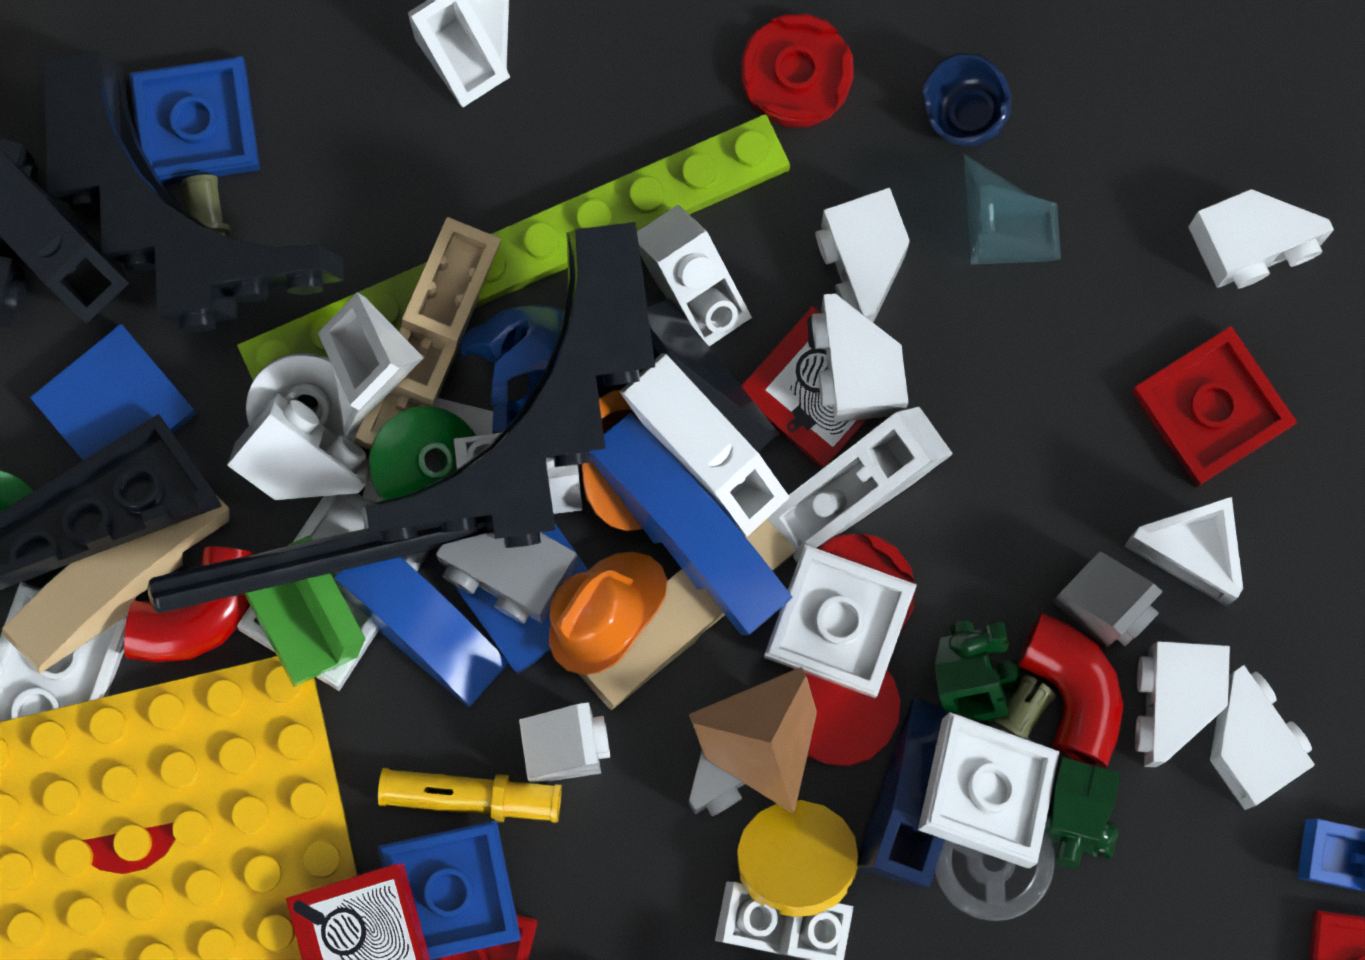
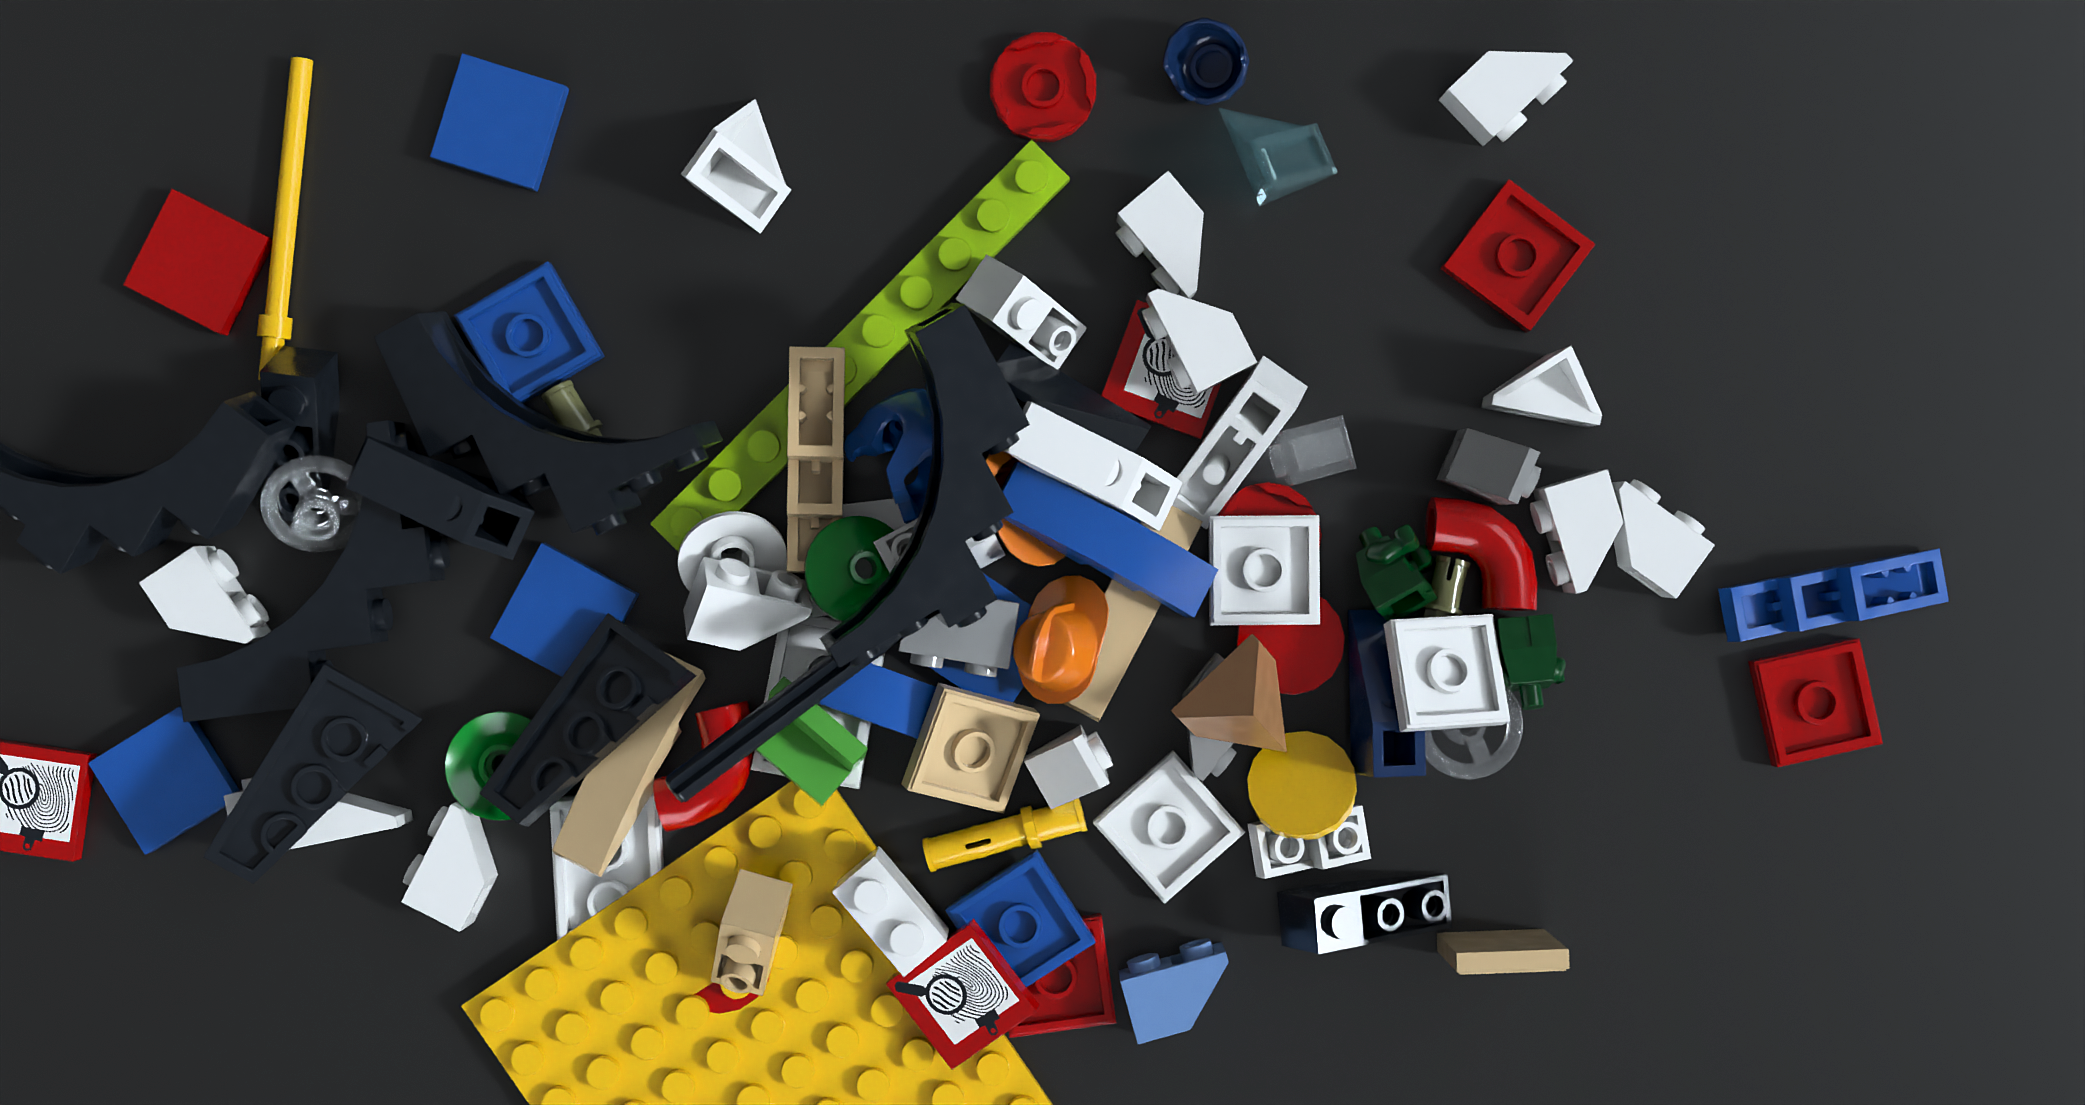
camera: 20 degrees left, 10 degrees up
white slope [318,292,424,438] -> none
none -> tan slope [711,869,793,996]
none -> white brick [832,846,949,977]
none -> tan tile [901,683,1040,814]
none -> white tile [1093,750,1245,904]
none -> clear brick [1268,415,1357,486]

